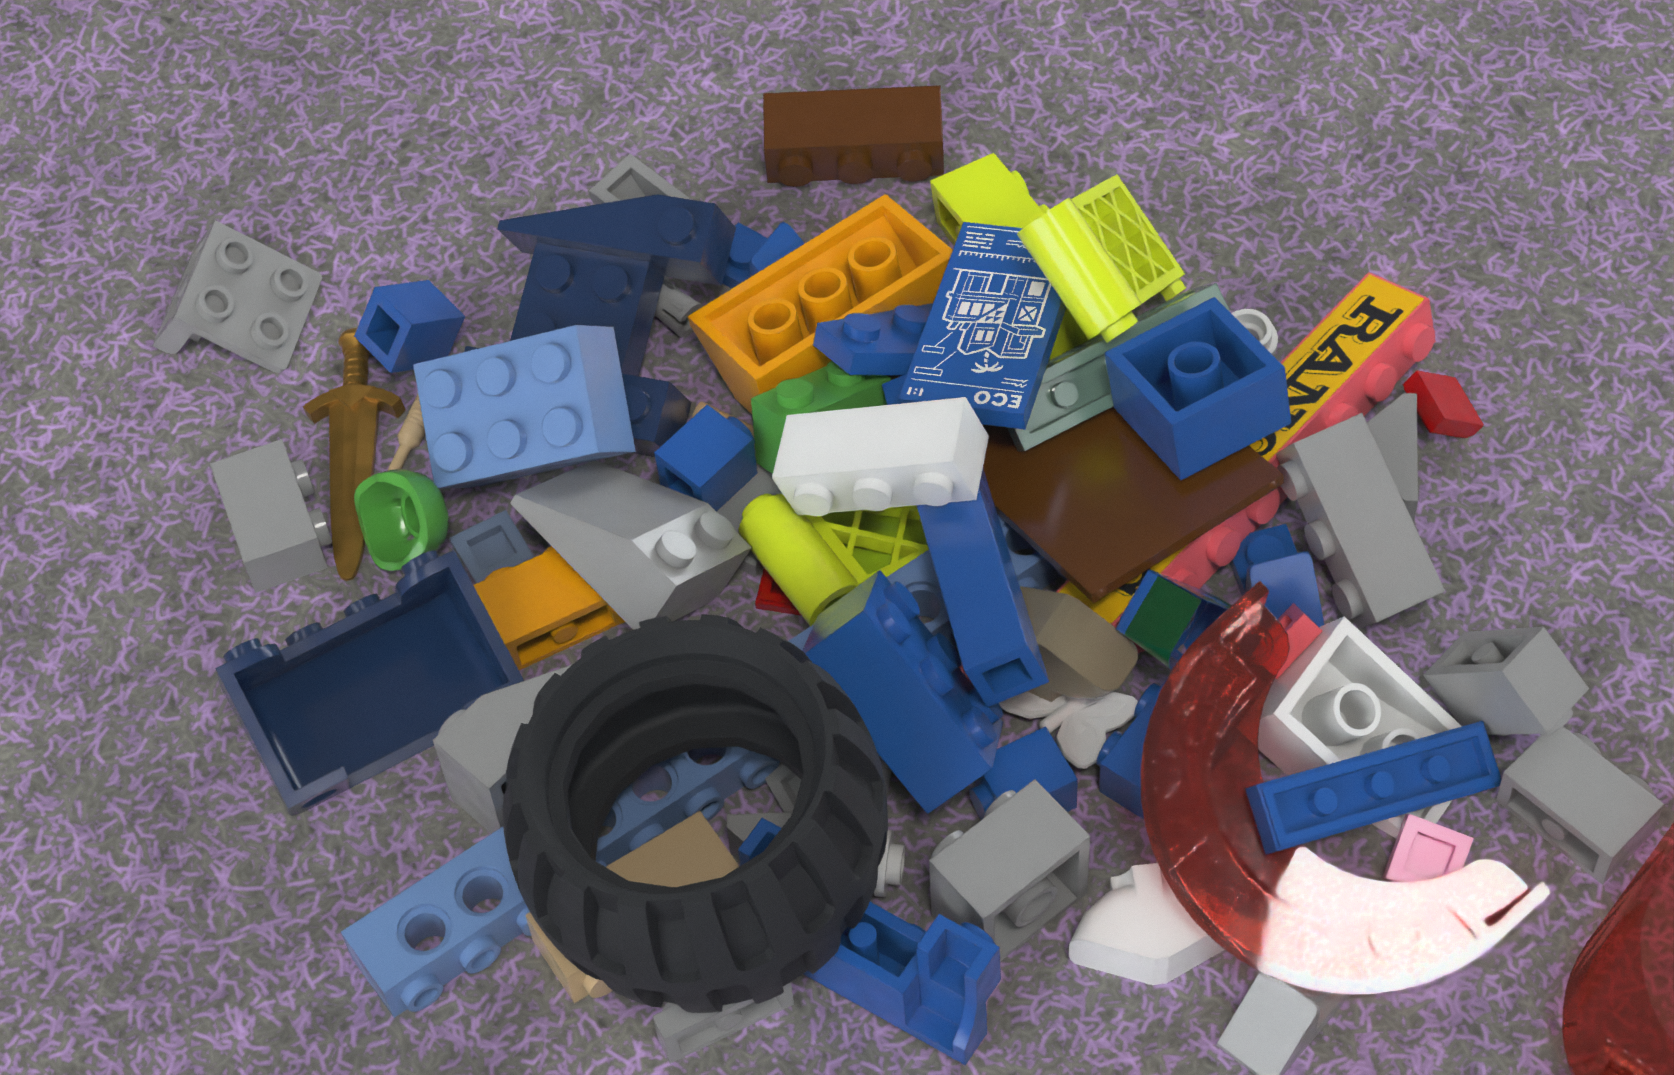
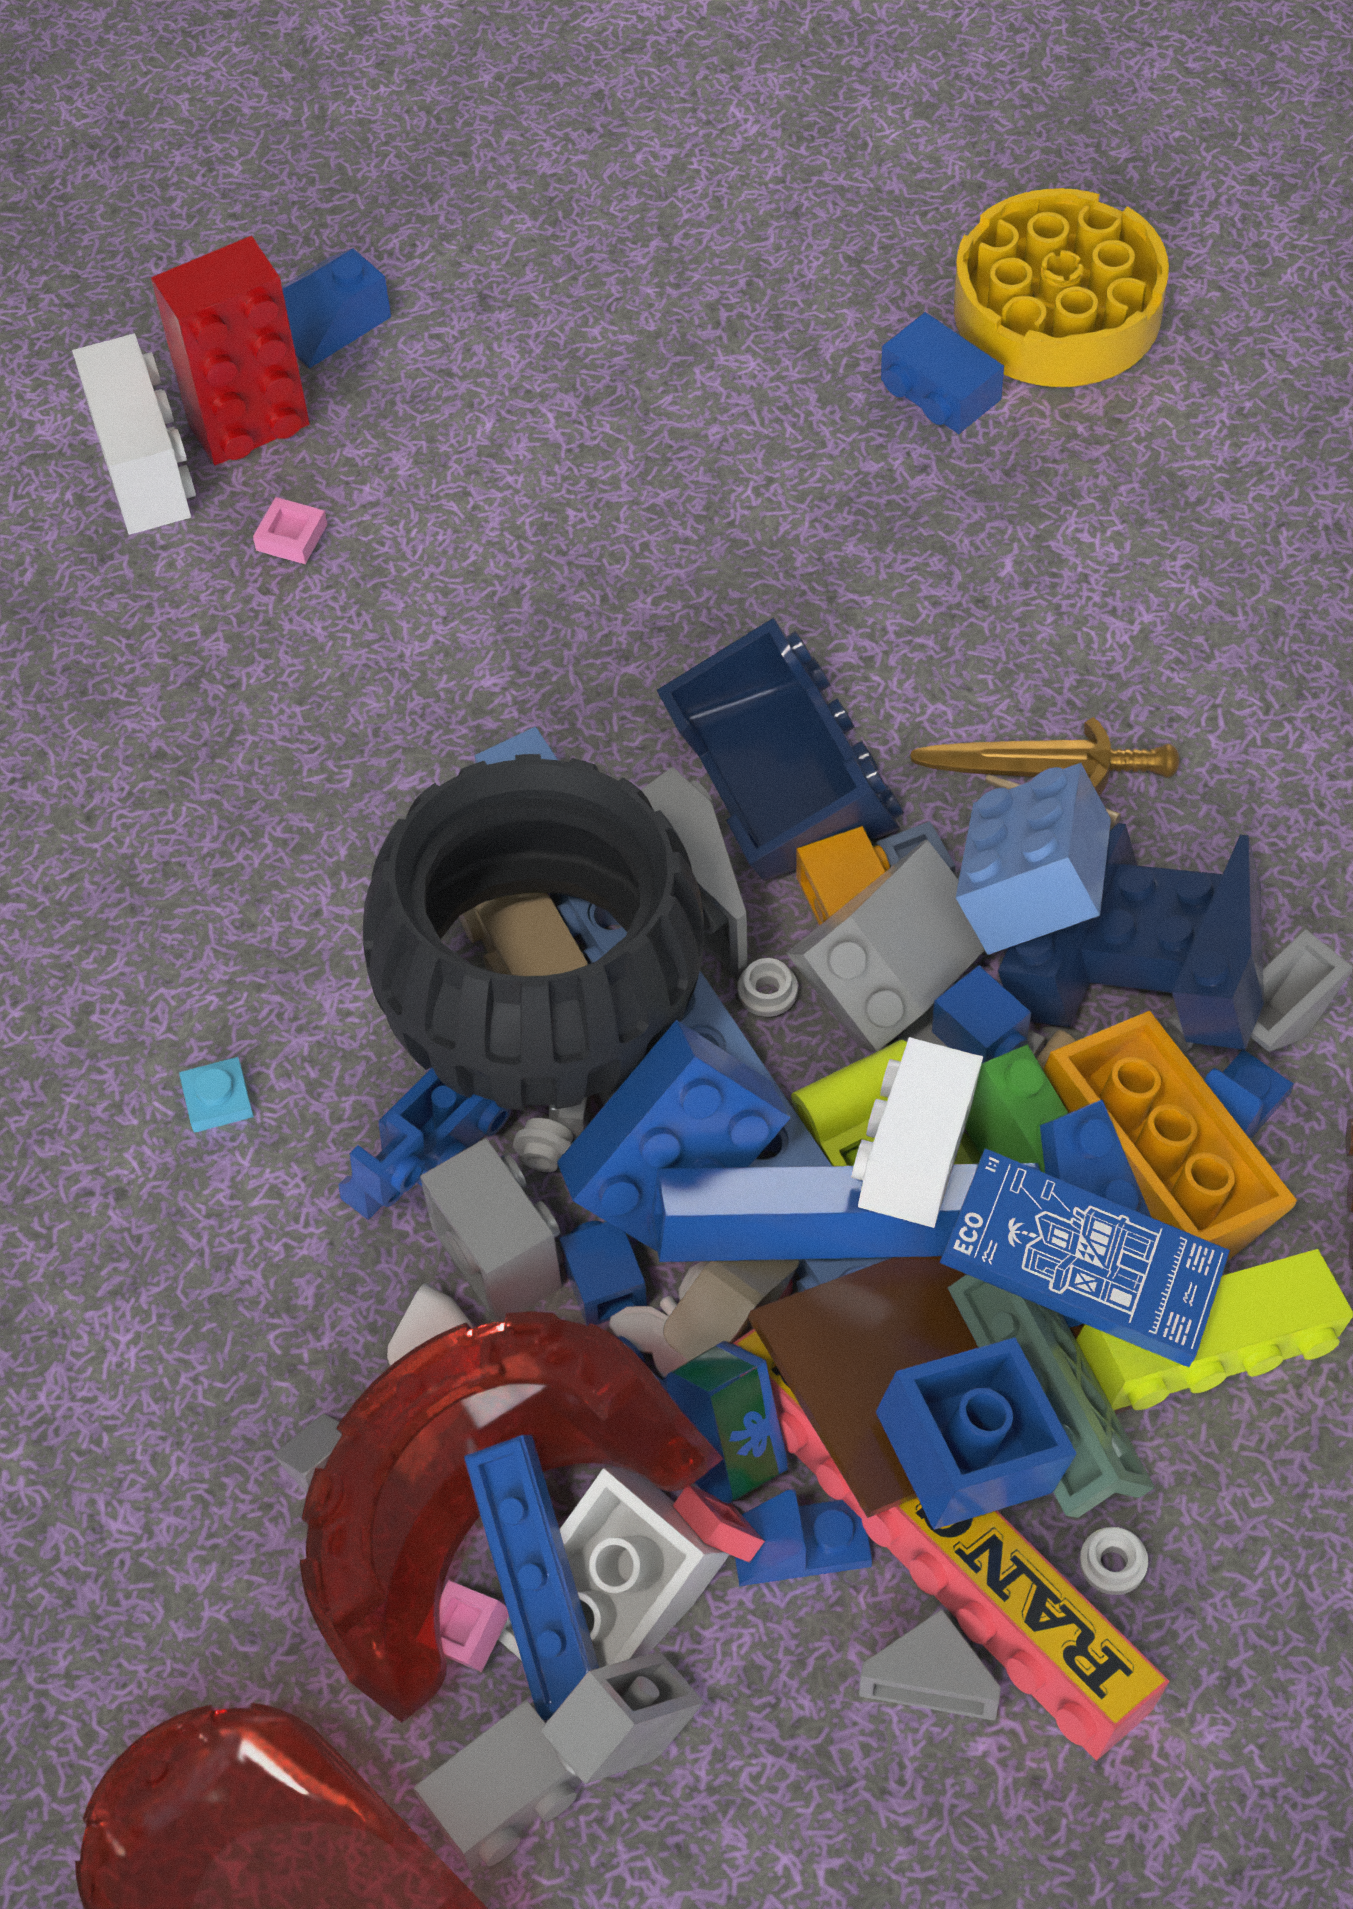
camera: 95 degrees right, 0 degrees up
light grey bracket [152,220,322,373] -> none
light grey brick [210,439,332,593] -> none
blue brick [354,280,466,373] -> none
bright green helmet [354,469,449,571] -> none
neon yellow piece [1017,174,1186,343] -> none
light grey brick [1276,413,1445,629] -> none
red tile [1402,370,1484,438] -> none

